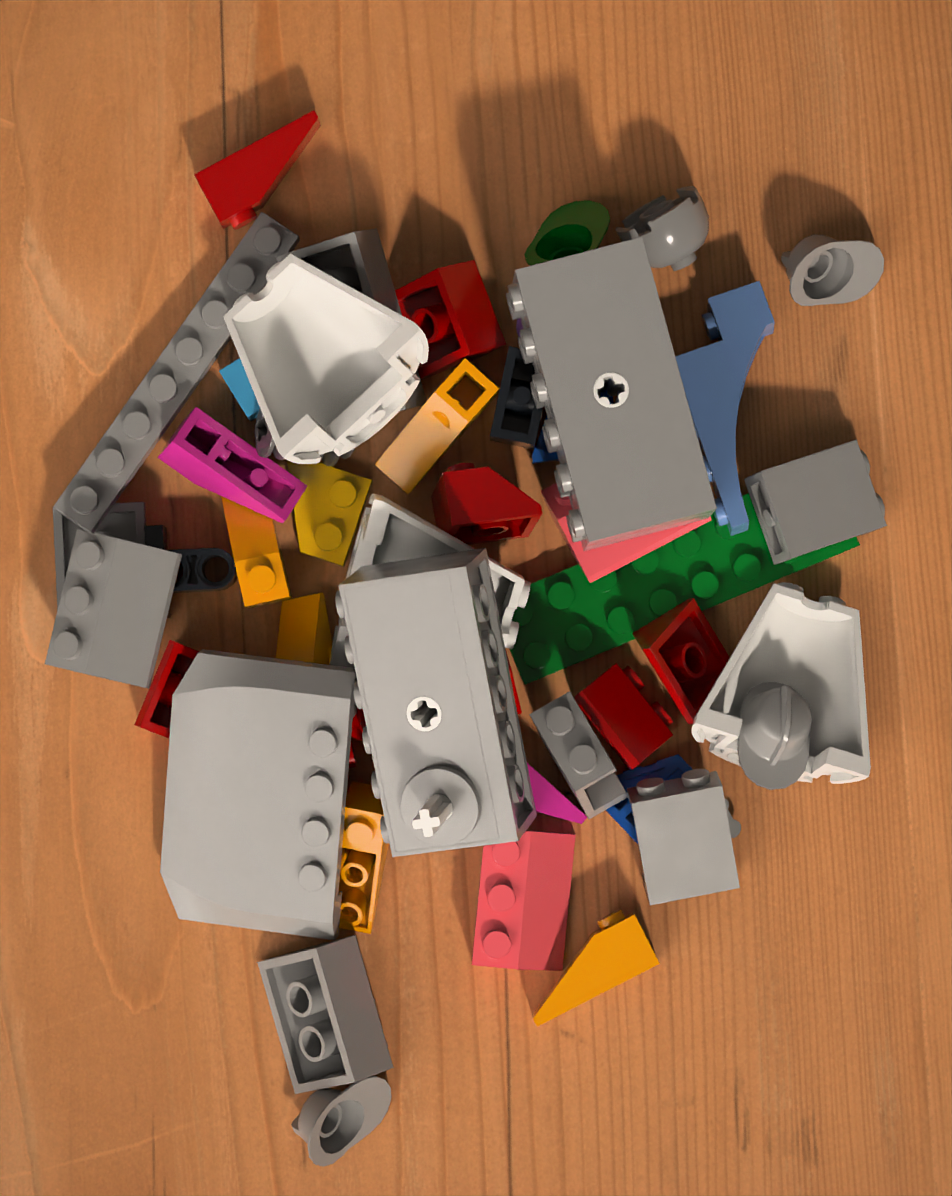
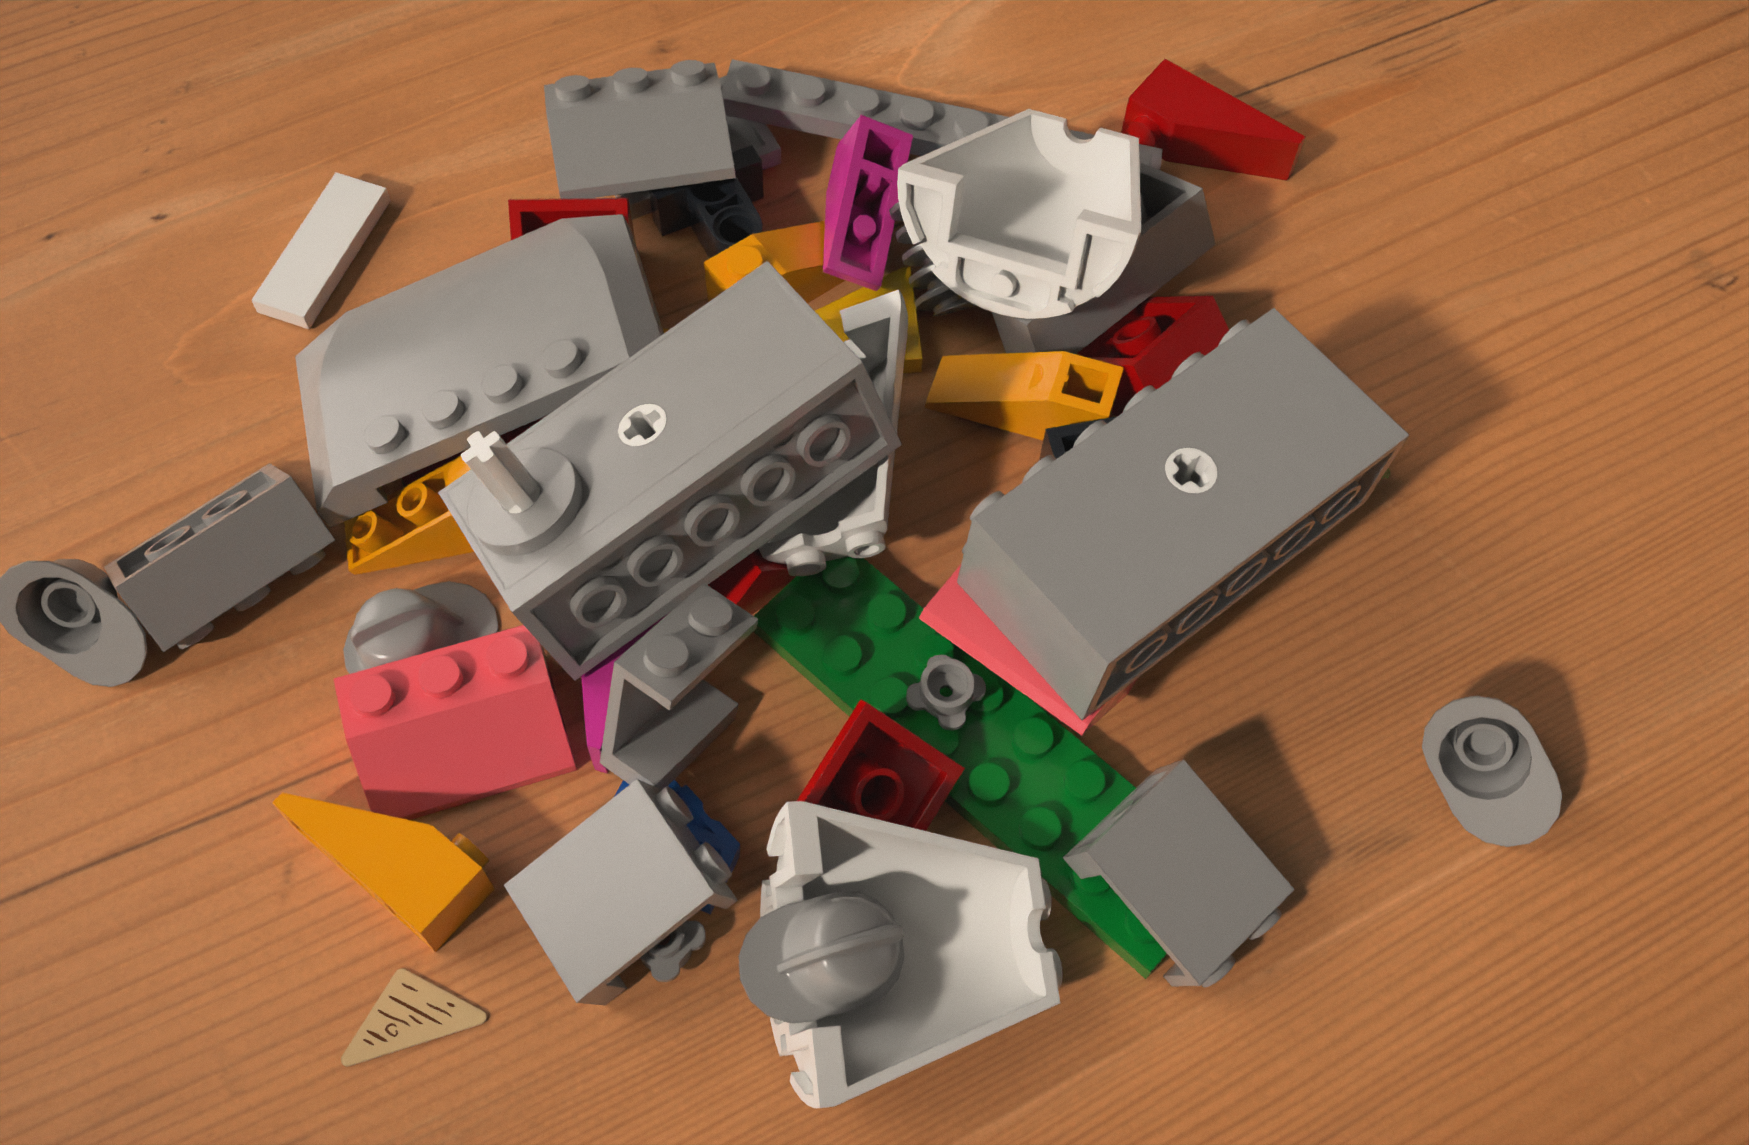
camera: 65 degrees right, 25 degrees down
red slope [431,463,543,545] -> none
red slope [574,663,673,770] -> none
light grey cylinder [615,186,709,271] -> none
medium blue arch [675,281,775,536] -> none
none -> white tile [251,172,391,329]
none -> tan sticker [341,969,487,1066]
none -> light grey piece [343,581,498,674]
none -> light grey plate [906,655,986,731]

